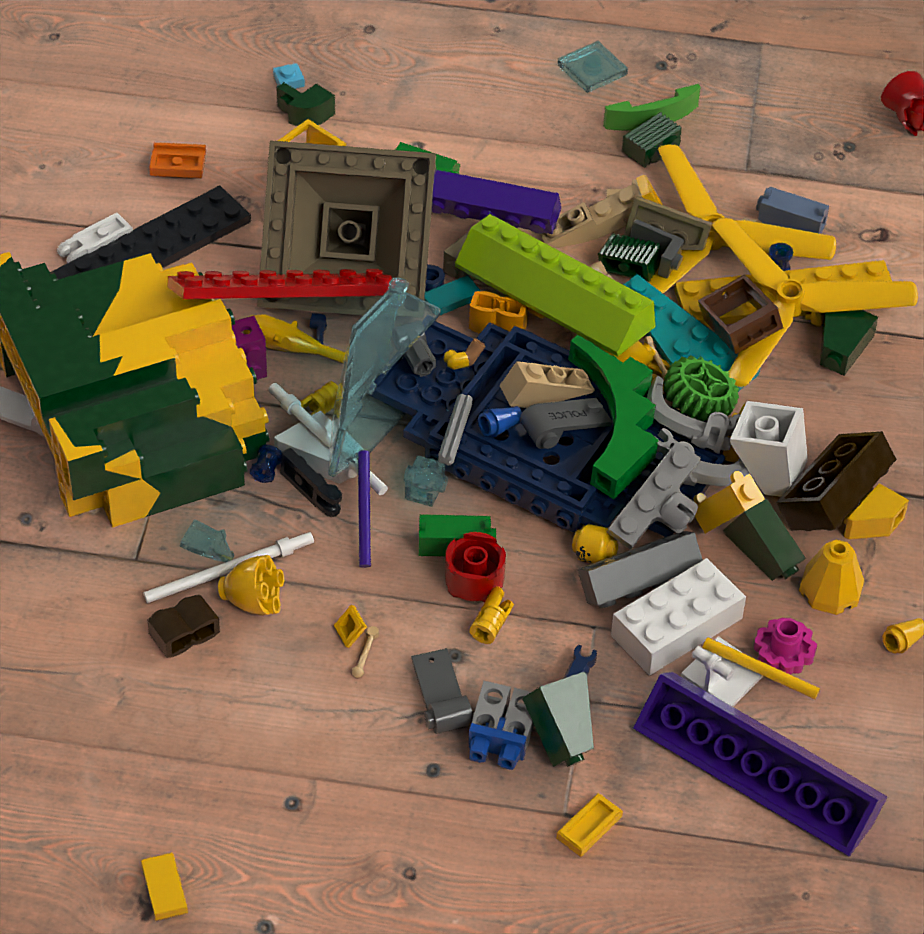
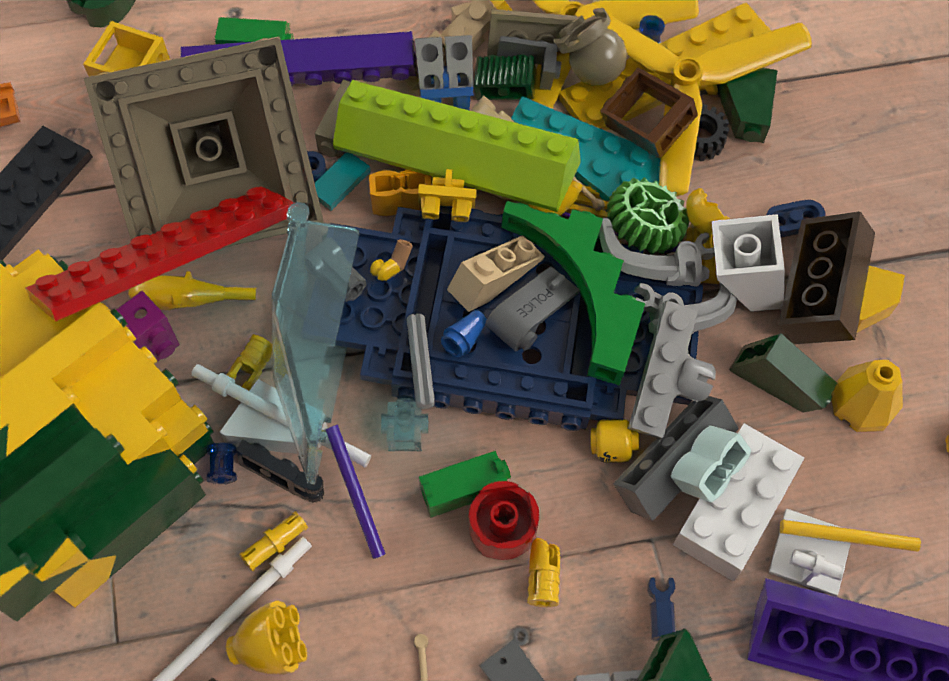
camera: 20 degrees left, 15 degrees up
clear light blue slope [180,519,234,562] -> none
dark blue hand [310,312,327,345] -> none
yellow slope [334,605,367,648] -> none
yellow brick [694,471,765,534] -> none
dark pink plant [753,618,817,674] -> none
none -> yellow pin [239,511,308,572]
none -> light grey hips [415,35,474,110]
none -> yellow hips [418,169,476,222]
none -> dark tan tile [554,8,627,86]
none -> light aqua brick [671,426,751,502]
none -> yellow hair [686,188,729,234]
none -> black tyre [693,104,730,161]
none -> dark blue plate [766,200,826,237]

